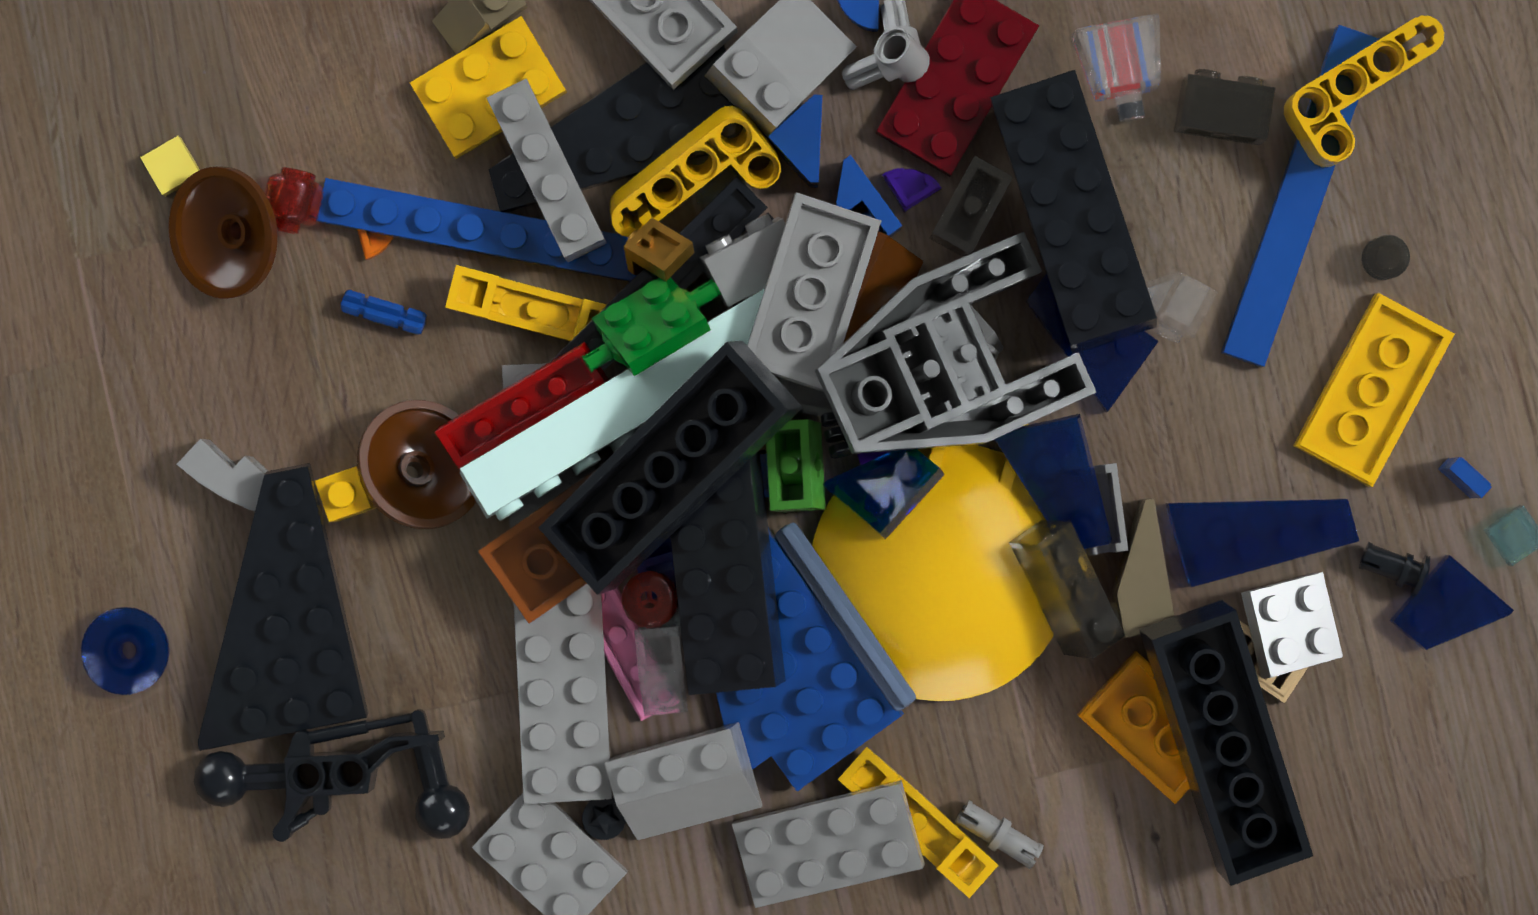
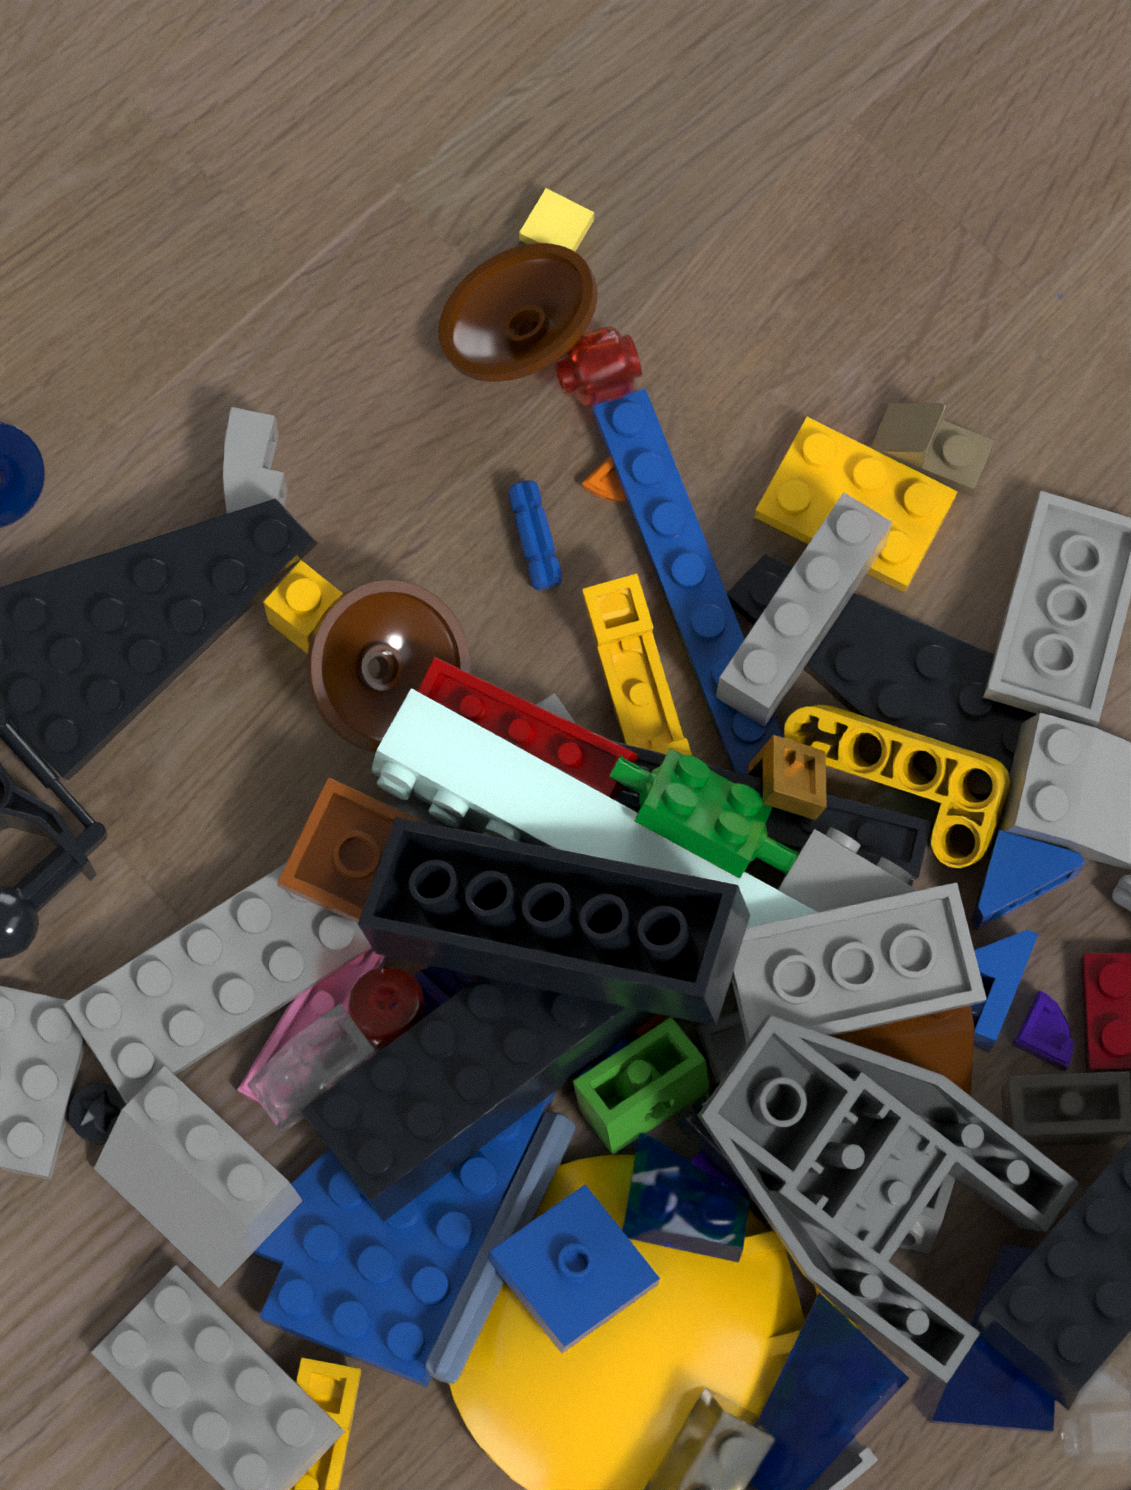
camera: 55 degrees right, 15 degrees down
none -> blue plate [487,1185,660,1354]

